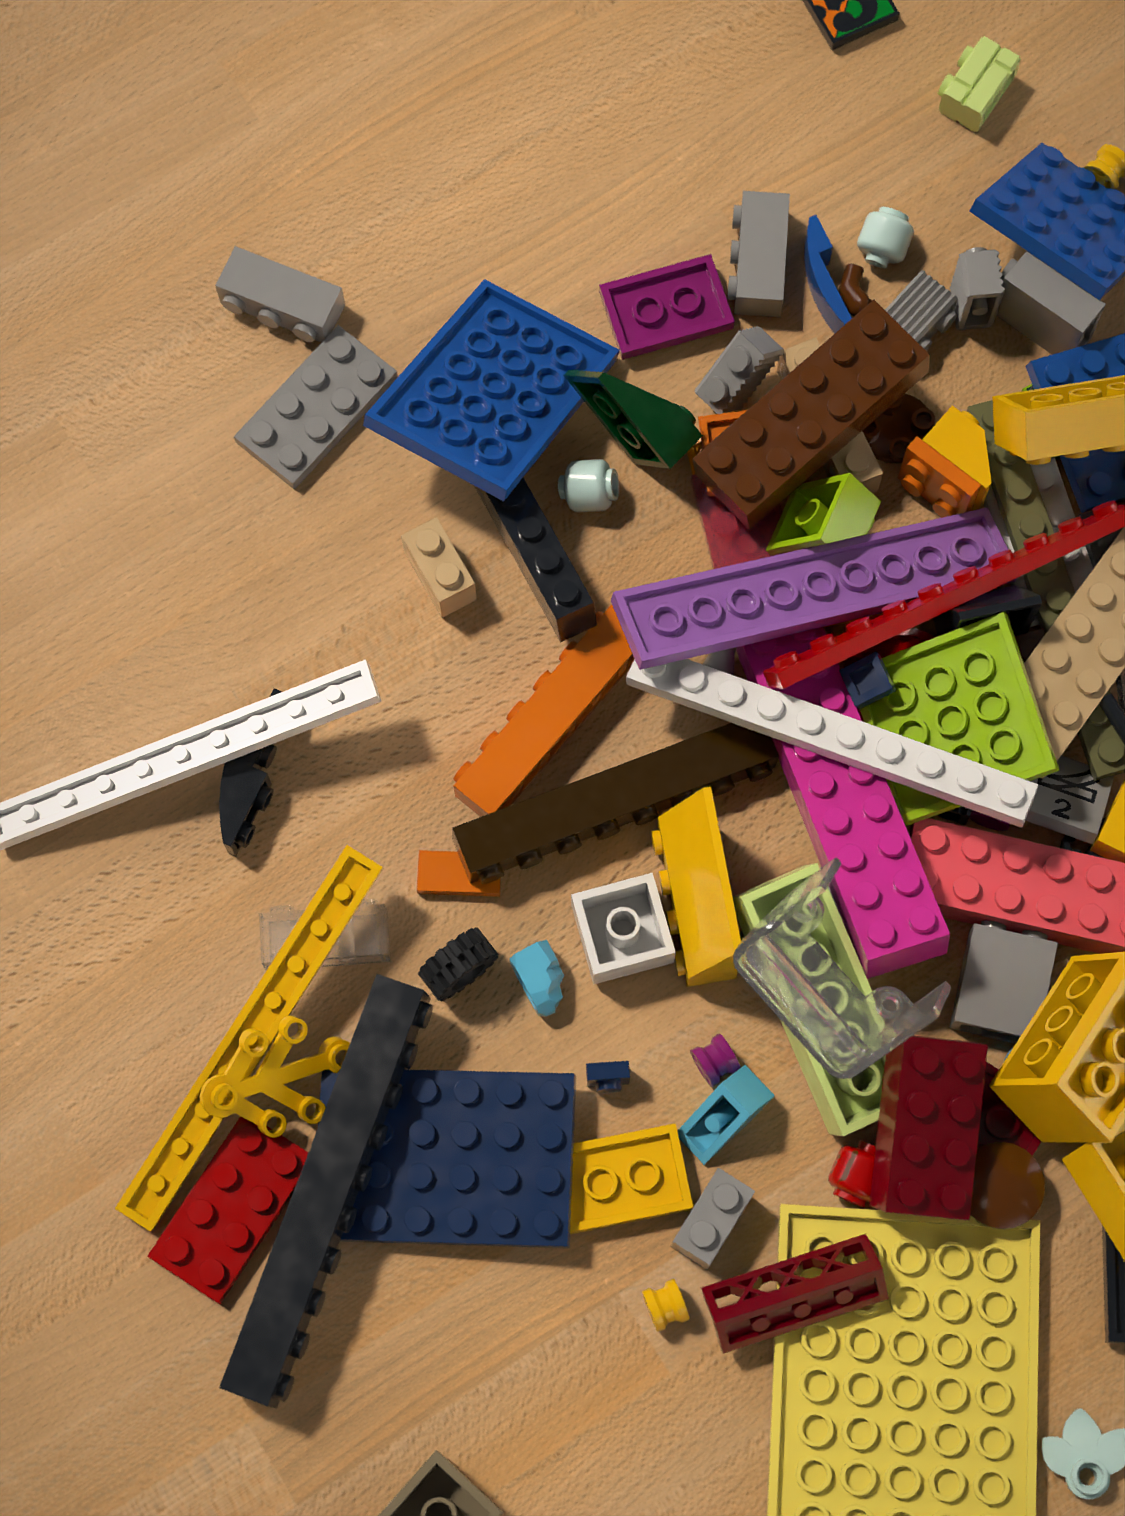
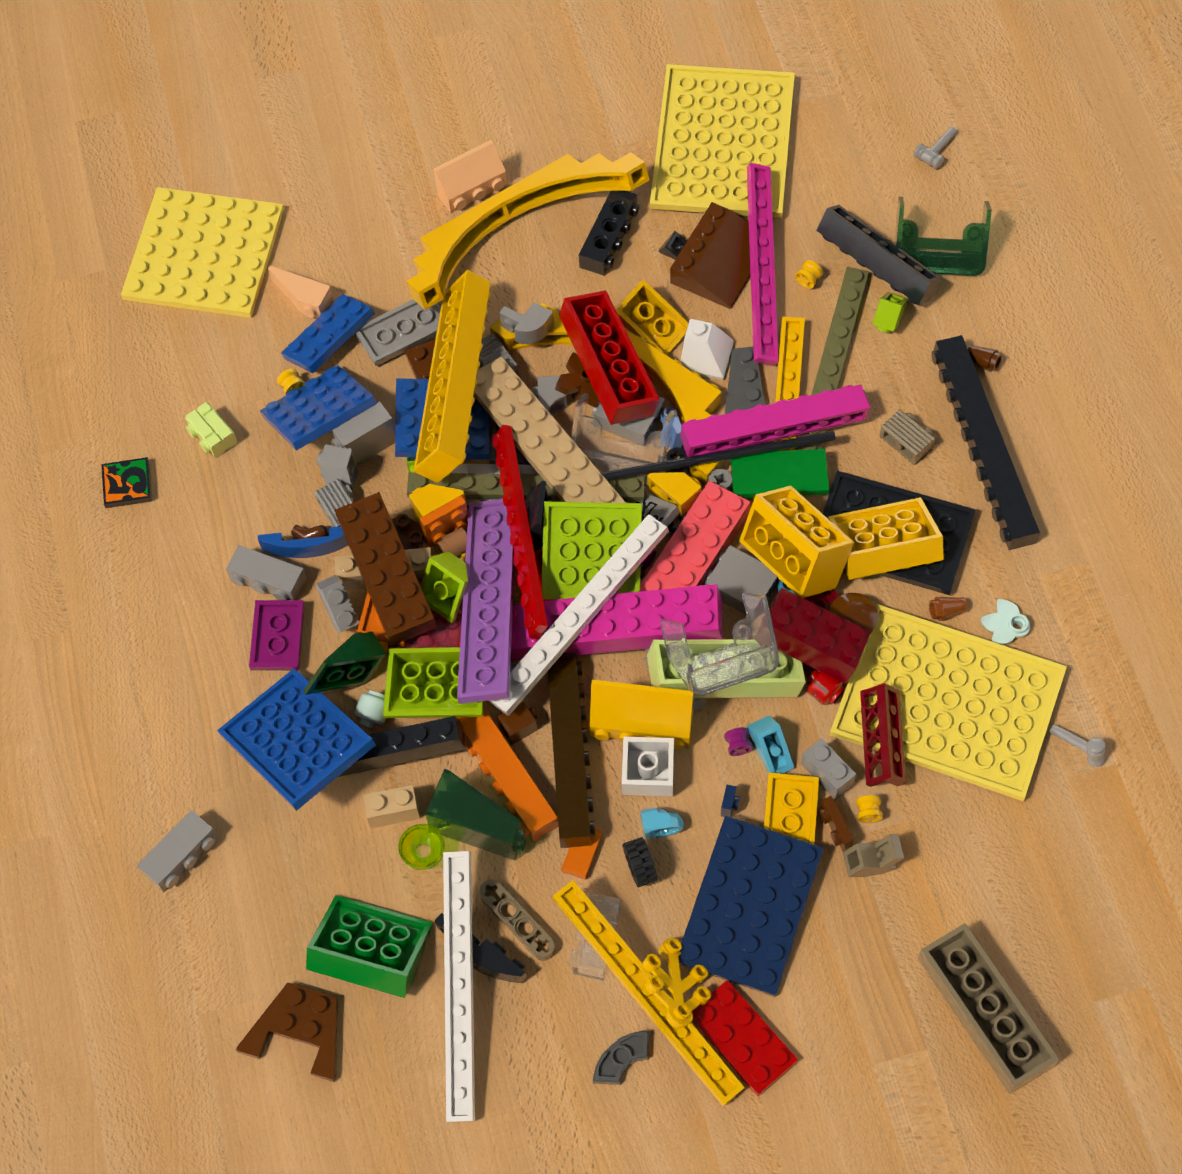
camera: 70 degrees left, 10 degrees down
black brick [219,974,433,1409] -> none
light grey plate [234,325,398,490] -> none
dark blue plate [839,651,896,710] -> none
light aqua head [857,207,914,268] -> none
none -> reddish brown wing [236,982,338,1082]
none -> green slope [306,895,433,998]
none -> lime slope [383,647,486,718]
none -> clear neon green piece [398,824,445,870]
none -> clear green slope [425,769,526,861]
none -> medium nougat brick [437,527,467,556]
none -> dark tan beam [479,880,555,961]
none -> reddish brown brick [498,702,538,745]
none -> dark grey tile [593,1031,649,1085]
none -> reddish brown plate [819,796,854,852]
none -> dark tan brick [843,834,904,877]
none -> dark orange cone [929,597,967,621]

